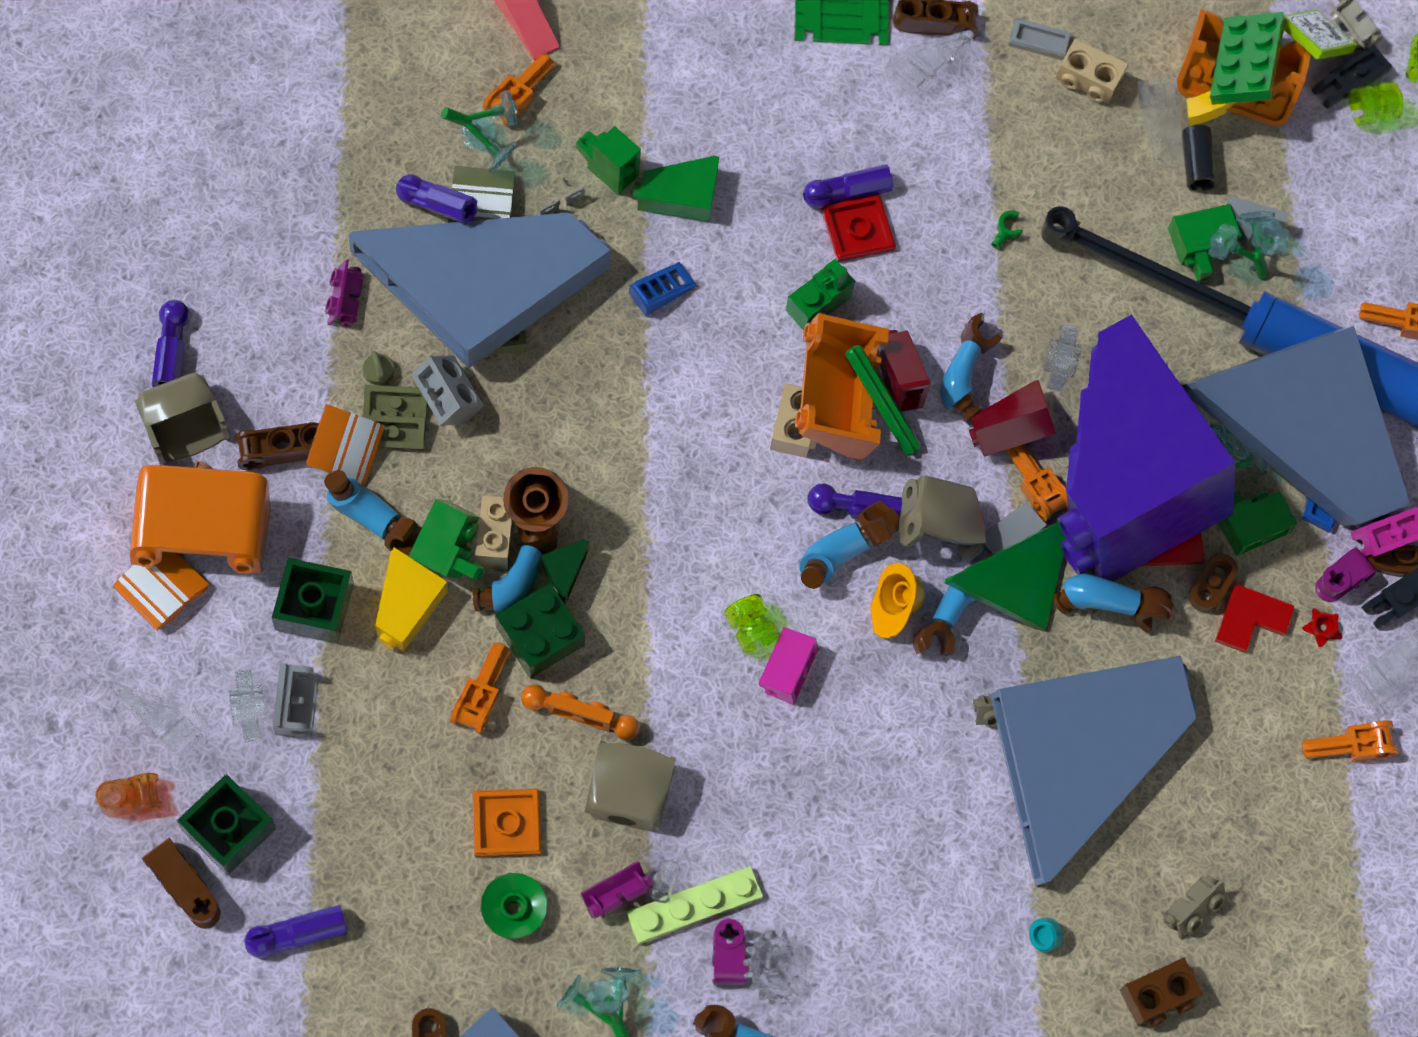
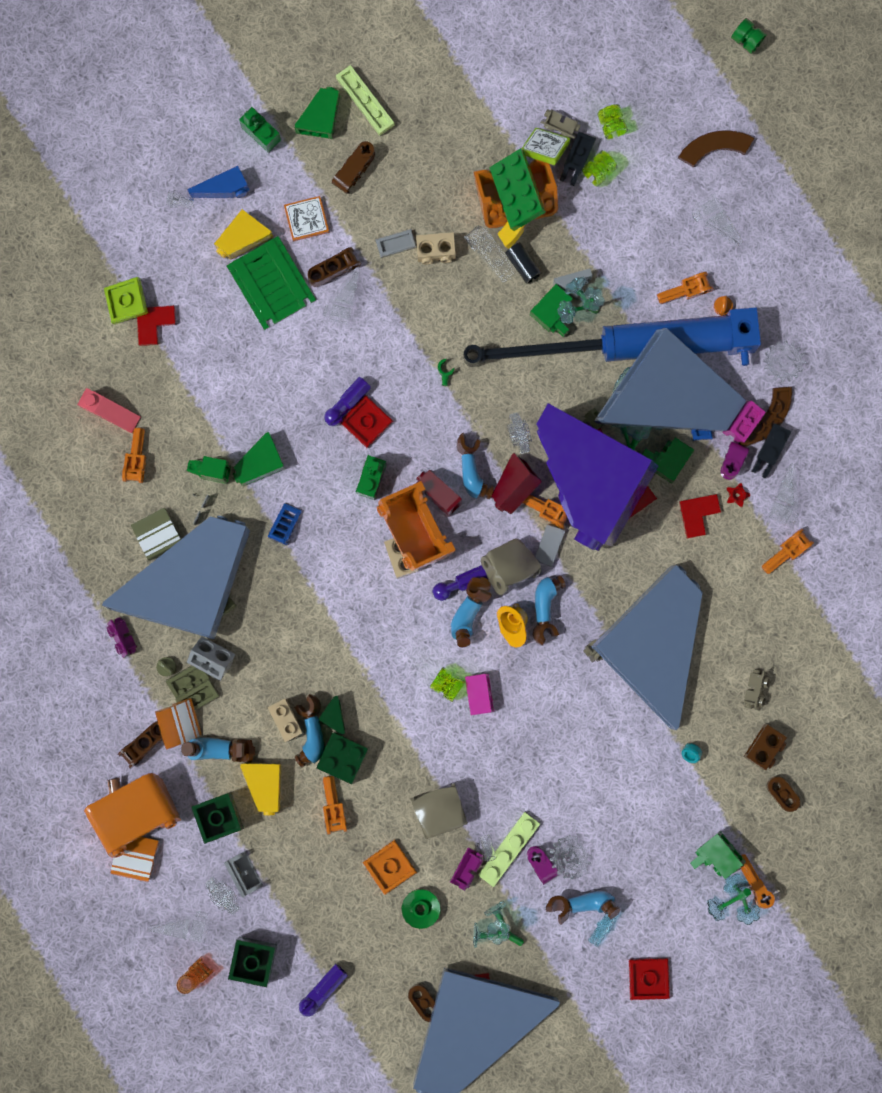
camera: 20 degrees left, 15 degrees up
dark tan piece [134,373,230,465] -> none
reddish brown piece [141,837,221,929] -> none
dark purple piece [151,300,190,387] -> none
dark purple piece [395,174,478,224] -> none
green hinge [409,499,485,579] -> none
clear light blue plant [441,90,517,173] -> none
dark orange cone [503,467,569,532] -> none
orange plate [521,684,640,741] -> none
green axle [845,345,921,455] -> none
green tile [945,521,1066,631] -> none
piece [1053,573,1174,633] -> none
reddish brown plate [1188,553,1238,612] -> none

